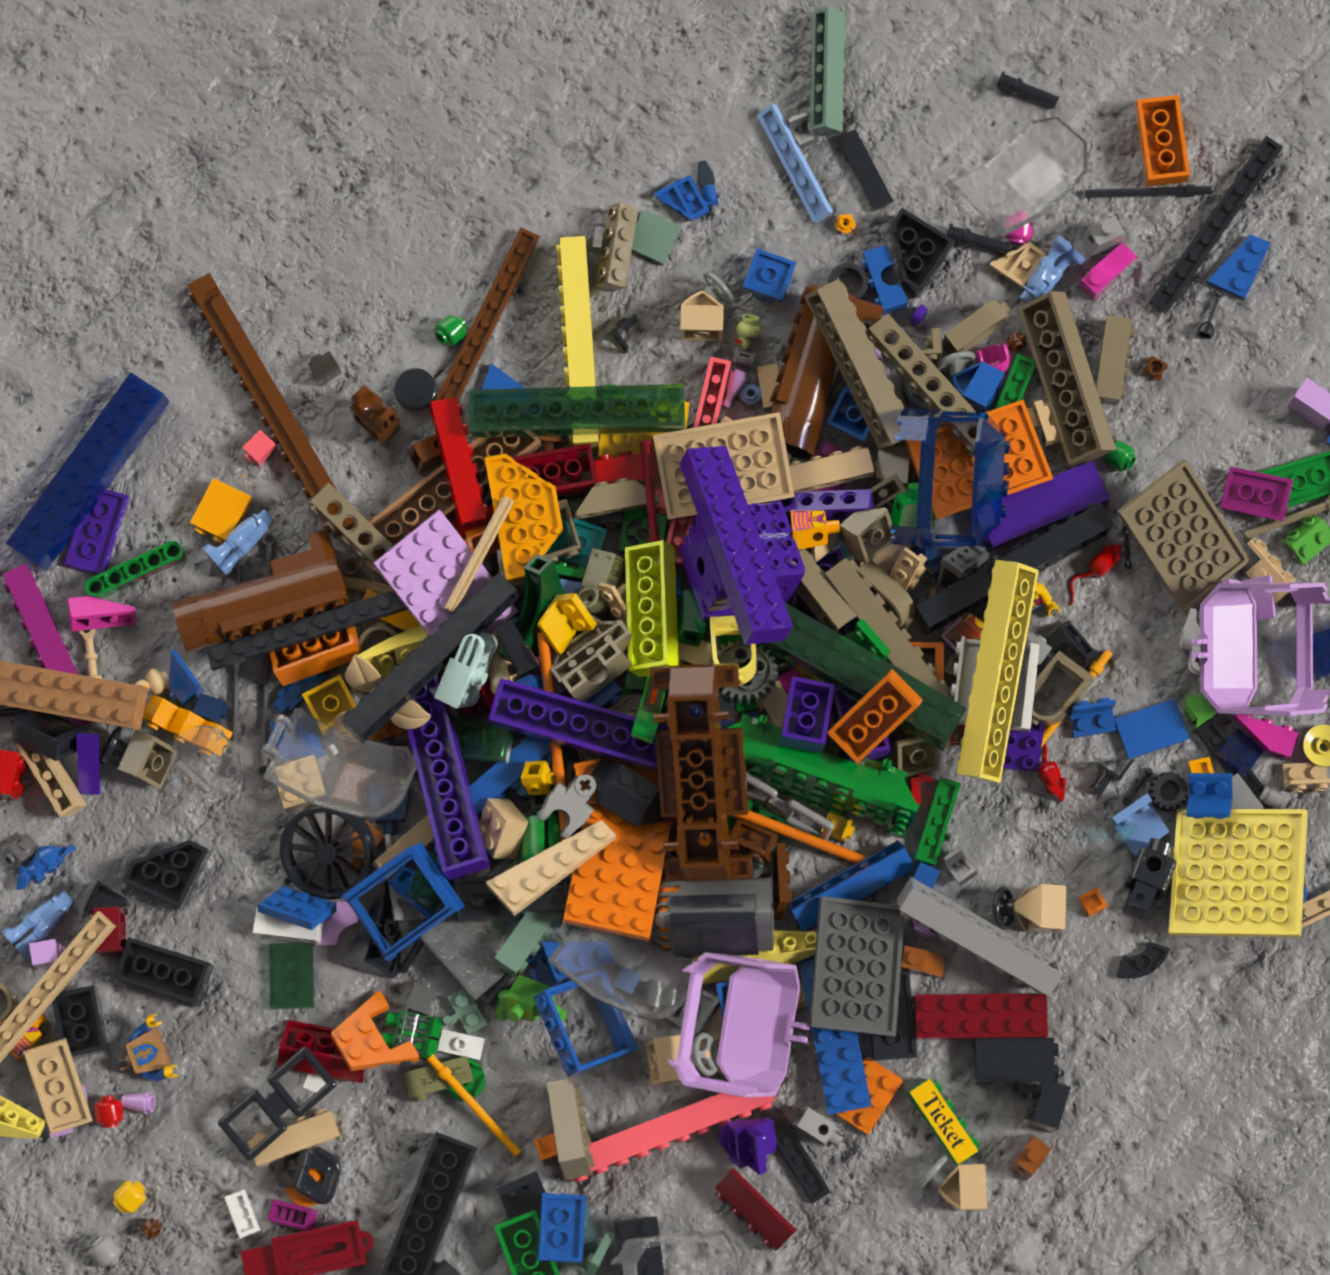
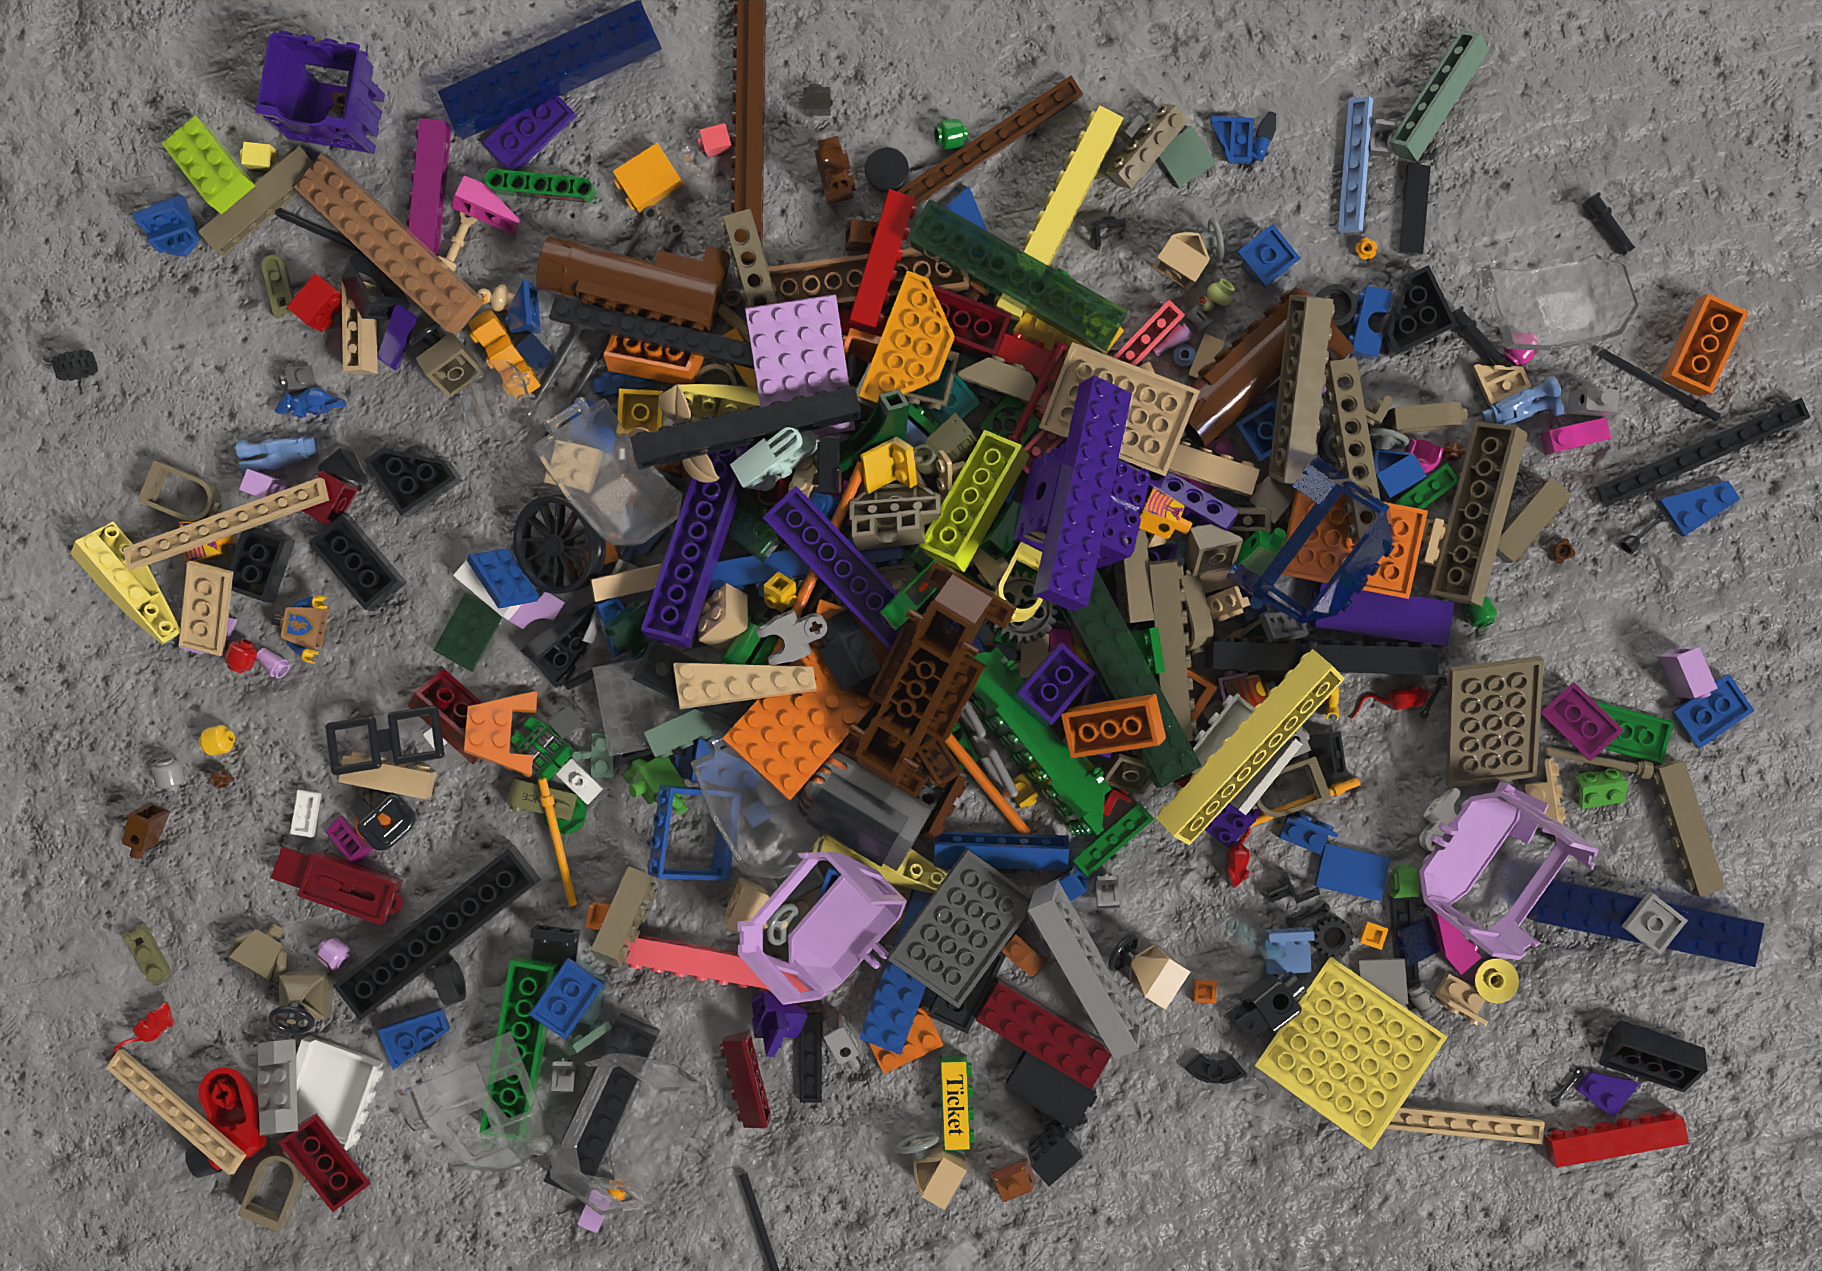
camera: 30 degrees right, 10 degrees up
medium blue piece [202,509,274,576] -> none
blue piece [342,842,465,961] -> none
tan axle [445,497,514,613] -> none
dark purple tile [909,304,928,328] -> none
blue bracket [1186,773,1233,819] -> none

